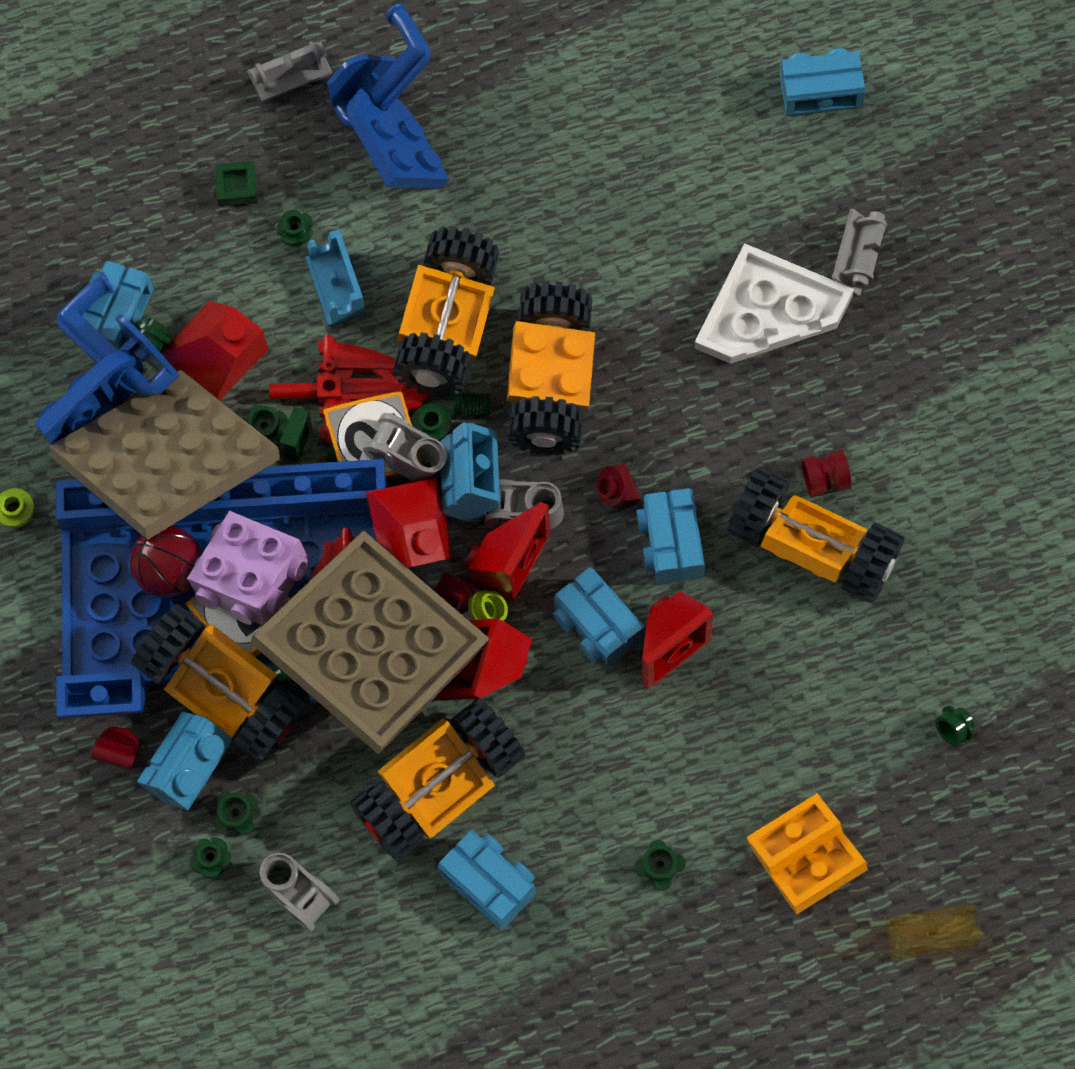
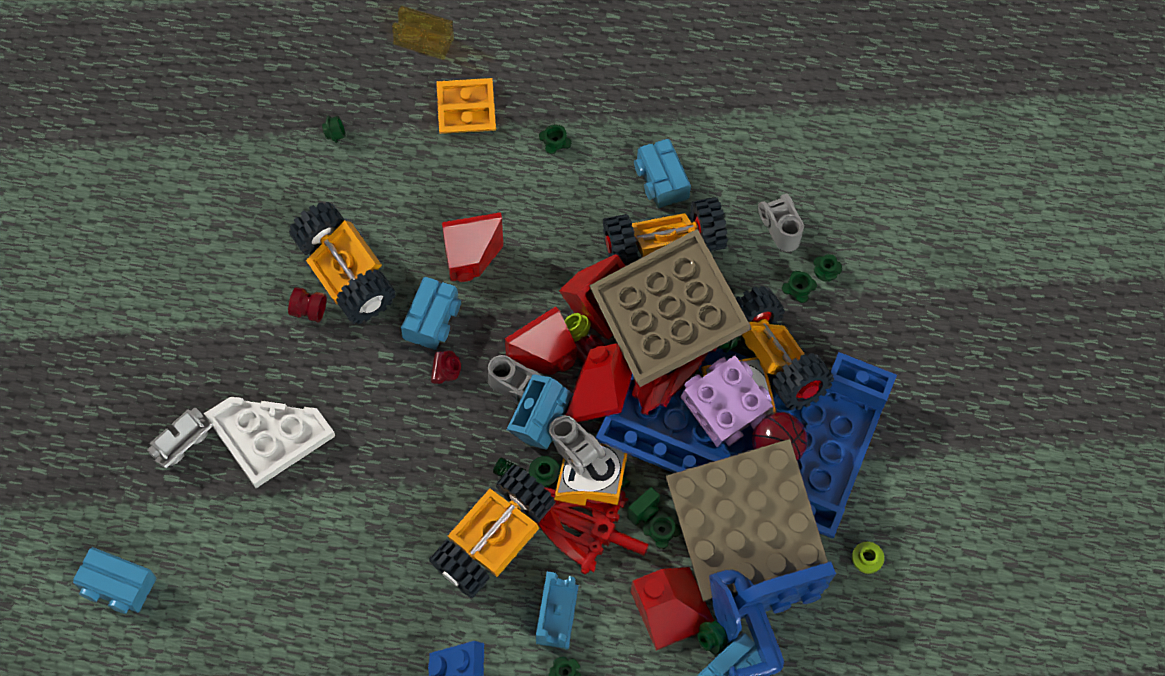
camera: 160 degrees left, 5 degrees down
dark red plate [91,727,140,771] -> none
dark azure brick [137,712,233,811] -> none
plate [507,281,595,454] -> none
dark azure brick [553,567,645,668] -> none

